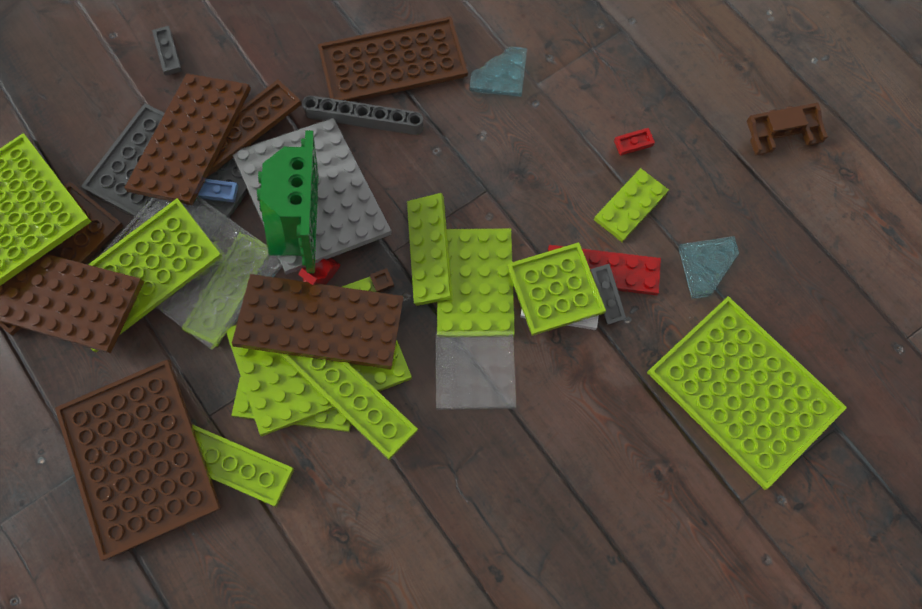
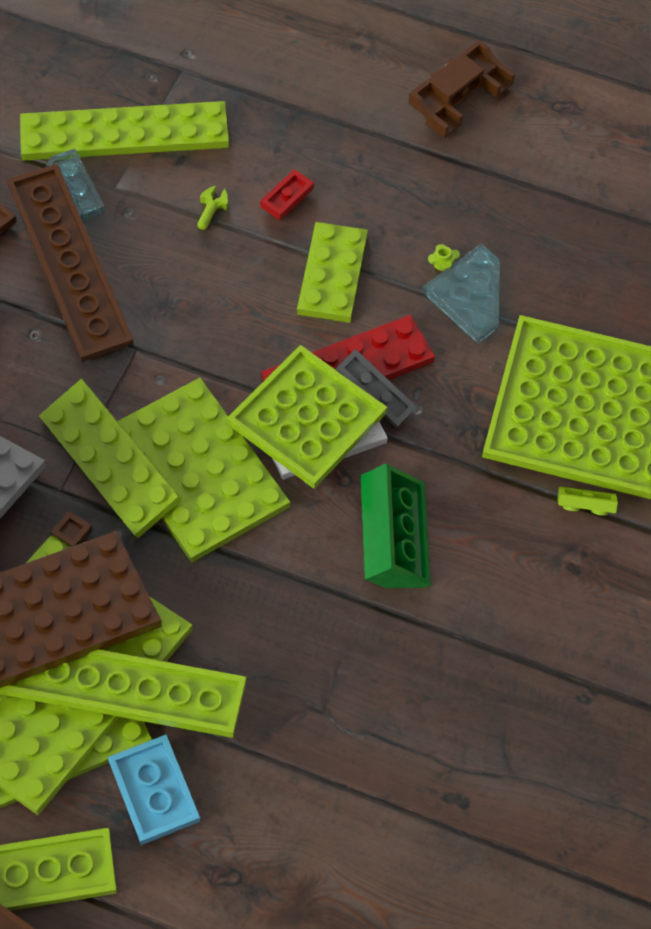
camera: 35 degrees left, 10 degrees down
clear plate [436,330,516,410] -> none
none -> reddish brown plate [7,164,134,362]
none -> lime plate [20,101,229,161]
none -> medium azure plate [108,735,201,845]
none -> lime bar [197,186,228,230]
none -> green slope [361,463,431,588]
none -> lime plate [428,244,460,271]
none -> lime plate [557,486,618,515]

